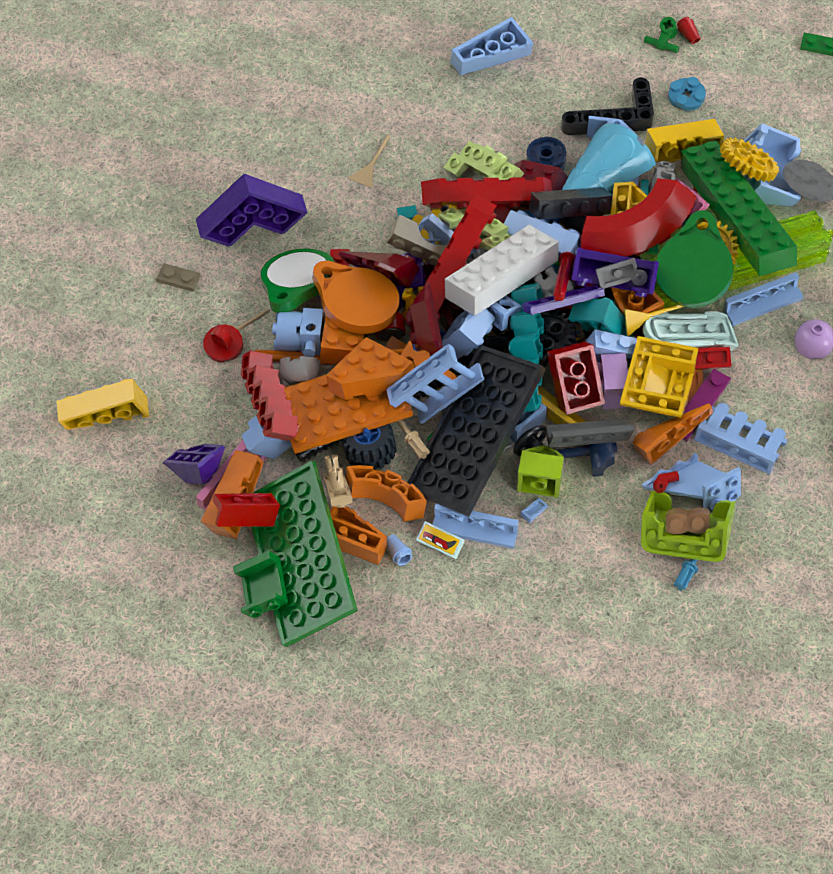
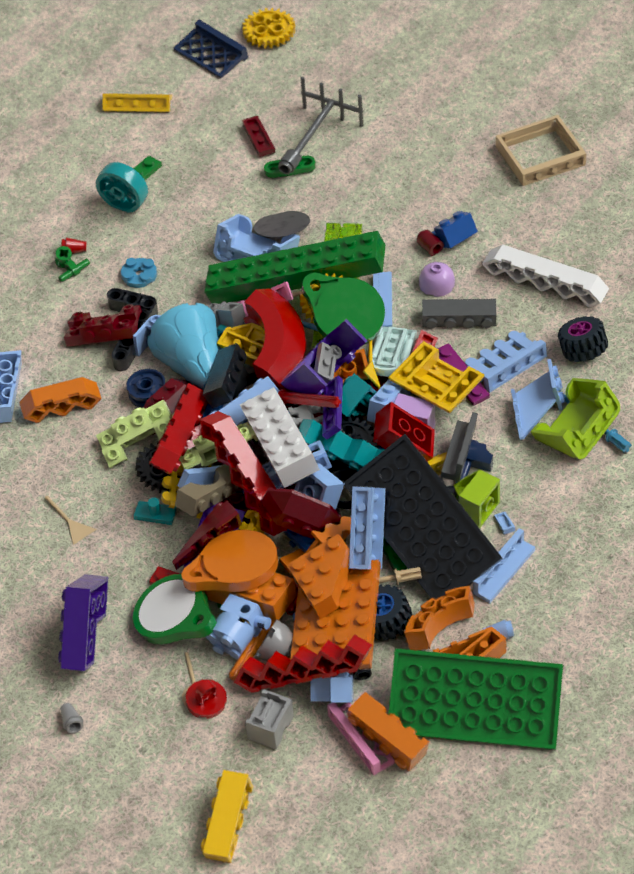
camera: 65 degrees left, 10 degrees down
dark tan plate [156,263,201,292] -> none
dark purple wedge [163,444,225,484] -> none
red panel [212,493,280,527] -> none
green panel [233,551,288,618] -> none
tan plate [322,455,353,508] -> none
slope [416,521,465,559] -> none
orange wedge [632,403,713,465] -> none
yellow wedge [645,119,724,168] -> none
red arm [653,471,679,493] -> none
medium nougat brick [666,507,710,534] -> none
yellow gear [719,137,779,182] -> none
none -> orange brick [19,377,102,423]
none -> light grey cone [60,703,83,733]
none -> dark red bracket [64,304,142,347]
none -> teal piece [95,162,148,213]
none -> light grey piece [245,689,294,749]
none -> dark grey brick [422,299,496,328]
none -> black wheel [558,316,608,362]

